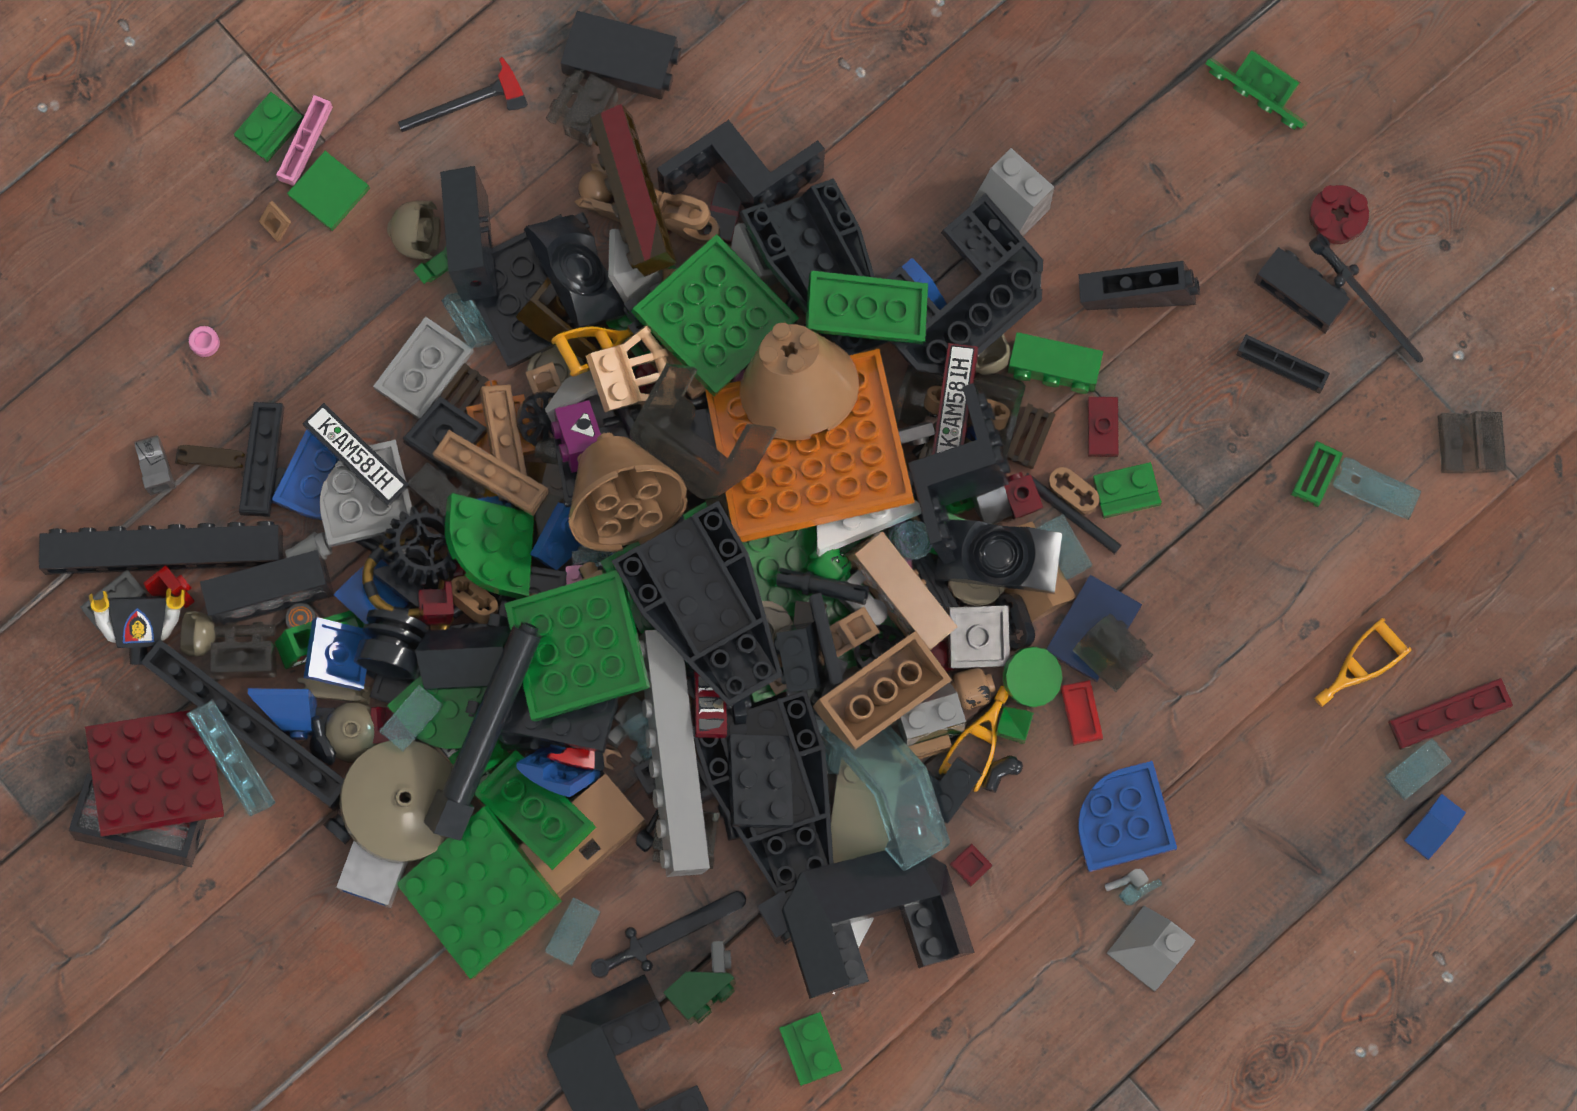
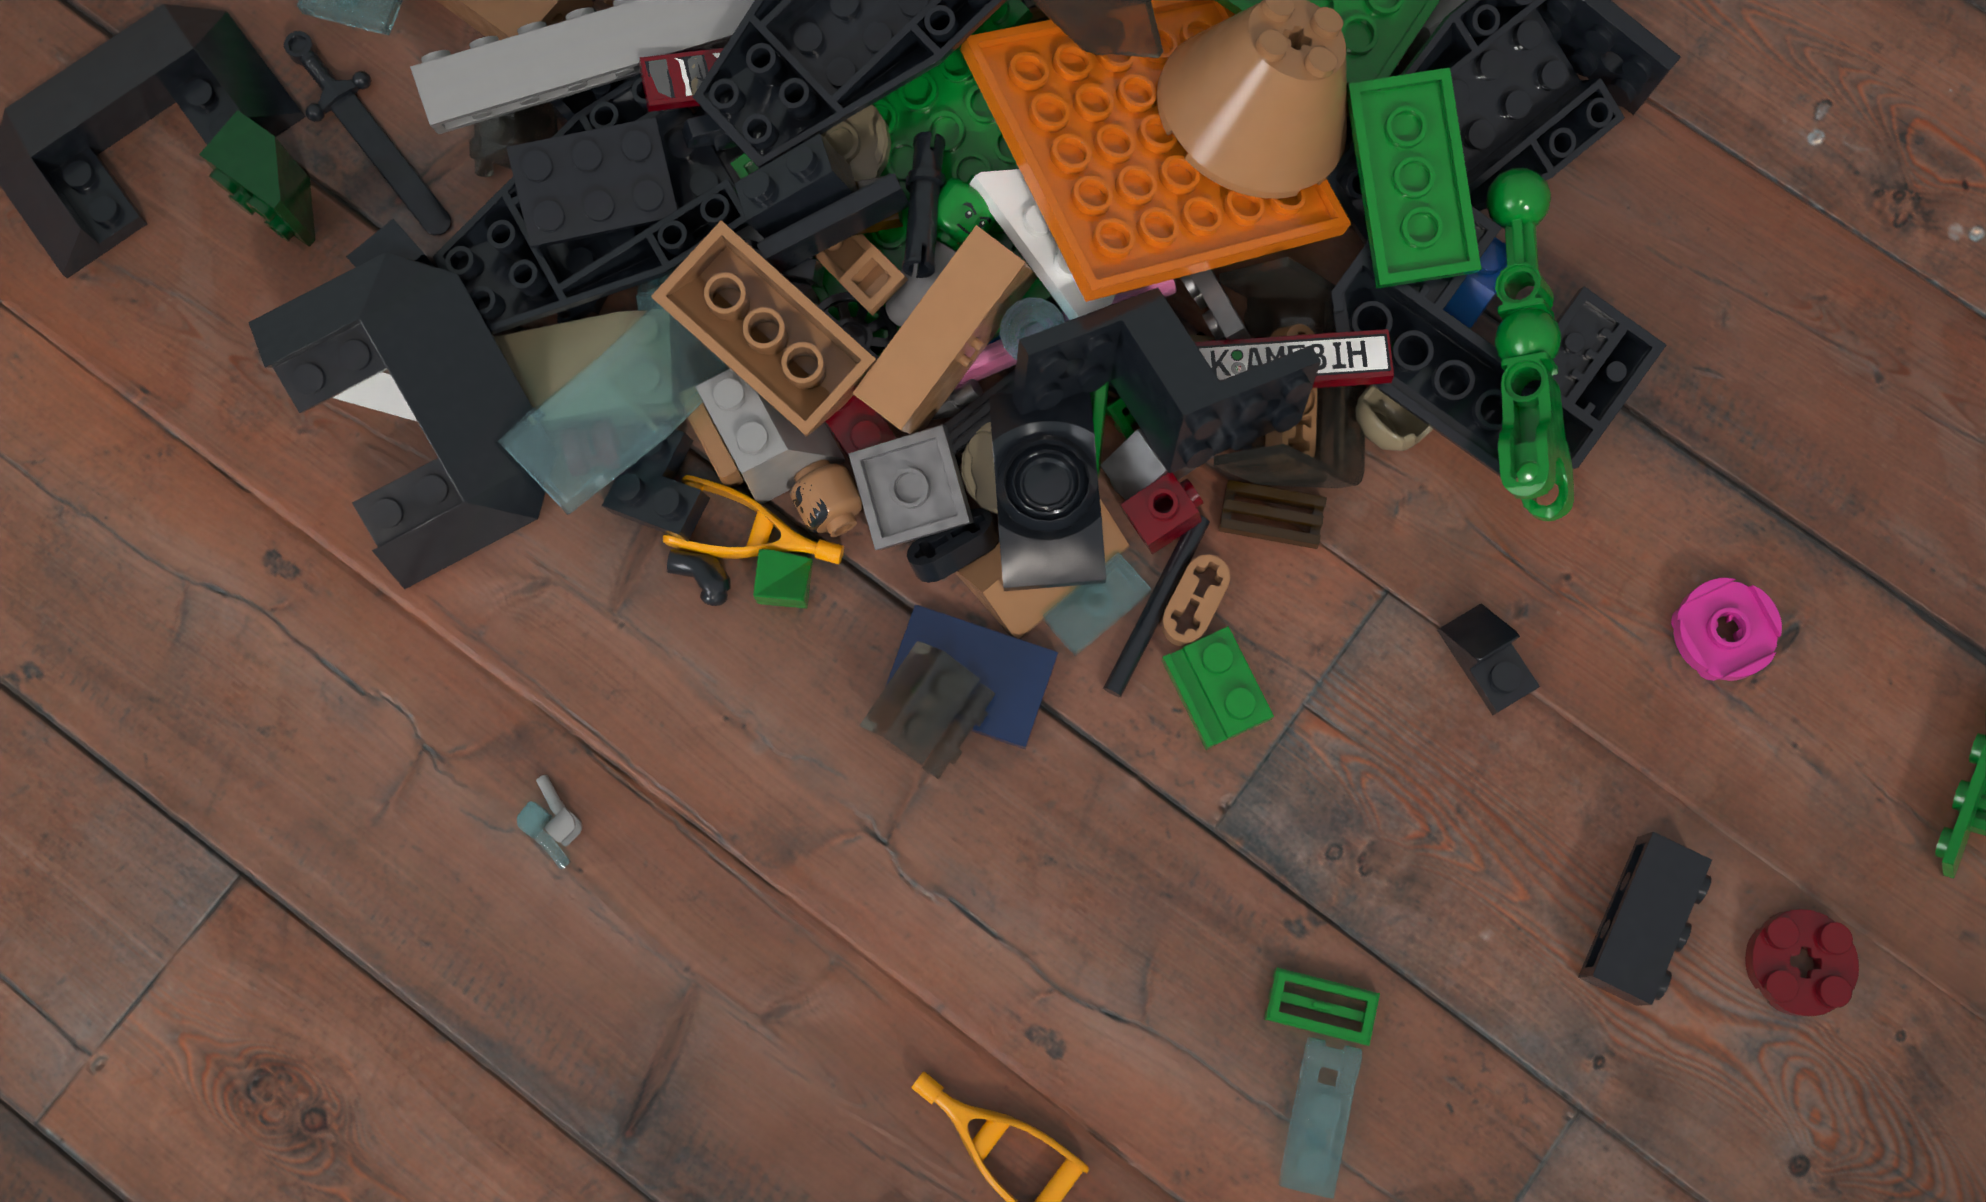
camera: 80 degrees right, 0 degrees up
dark grey plate [711,941,731,973] -> none
green plate [779,1012,843,1086] -> none
dark red tile [949,844,993,887] -> none
light grey slope [969,148,1054,236] -> none
green tile [1002,647,1063,707] -> none
green brick [1008,332,1104,394] -> none
red tile [1060,680,1103,746] -> none
black slope [1078,261,1200,310] -> none
blue plate [1078,761,1177,873] -> none
dark red plate [1088,397,1119,457] -> none
light grey slope [1106,905,1196,992] -> none
black piece [1236,334,1330,394] -> none
black sword [1309,234,1423,363] -> none
none -> black slope [1437,603,1540,715]
none -> green piece [1486,168,1574,521]
none -> dark pink plate [1671,578,1782,681]

